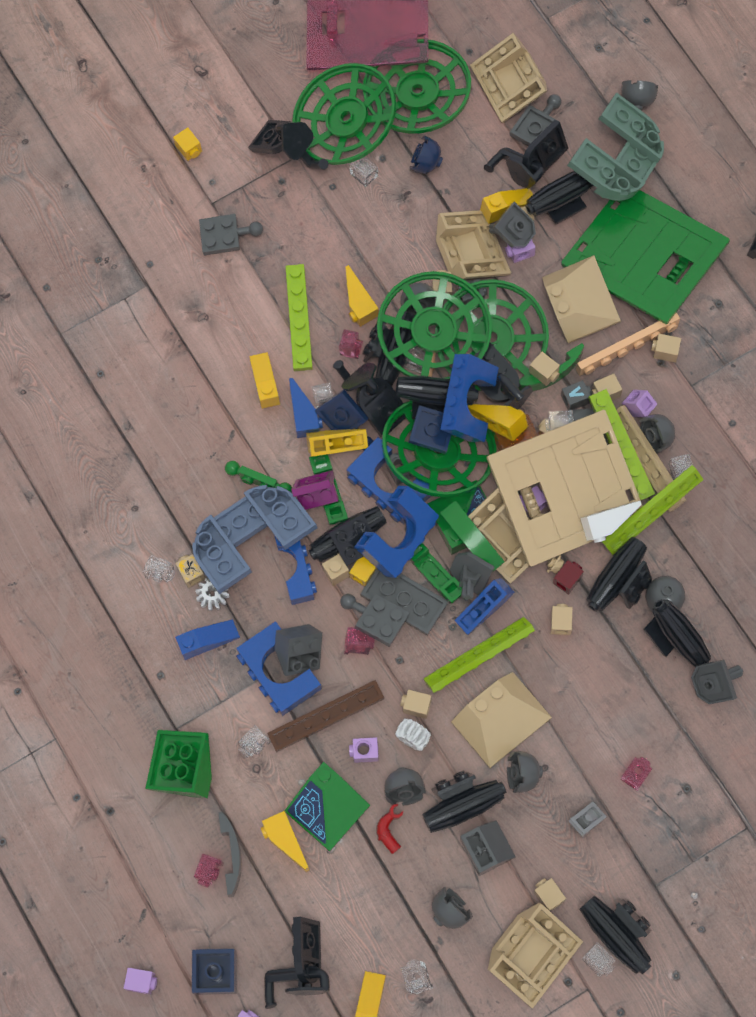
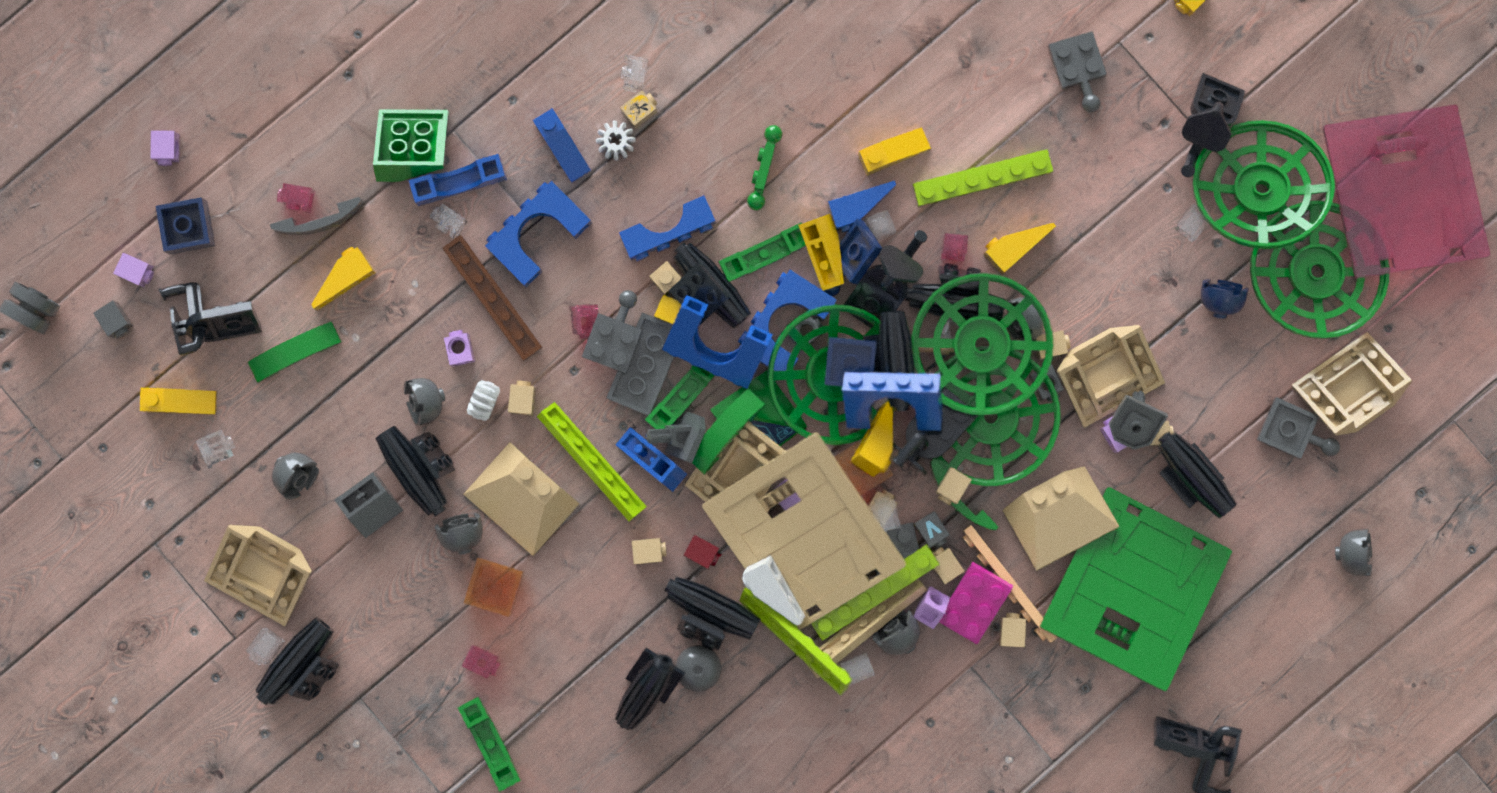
camera: 75 degrees right, 15 degrees up
sand blue plate [192,485,318,594] -> none
dark grey slope [275,624,323,676] -> none
green slope [285,762,370,852] -> none
magenta bracket [291,470,339,510] -> none
red piece [377,804,403,854] -> none
yellow slope [480,188,533,224] -> none
black plate [484,120,569,189] -> none
tan brick [534,878,566,912] -> none
tan plate [546,555,564,574] -> none
sand green plate [567,92,664,201] -> none
light grey slope [569,802,607,838] -> none
dark grey piece [691,660,744,704] -> none
none -> green slope [248,321,342,383]
none -> blue arch [408,154,507,206]
none -> green slope [458,697,521,792]
none -> clear orange brick [463,557,525,617]
none -> dark pink plate [939,562,1013,644]

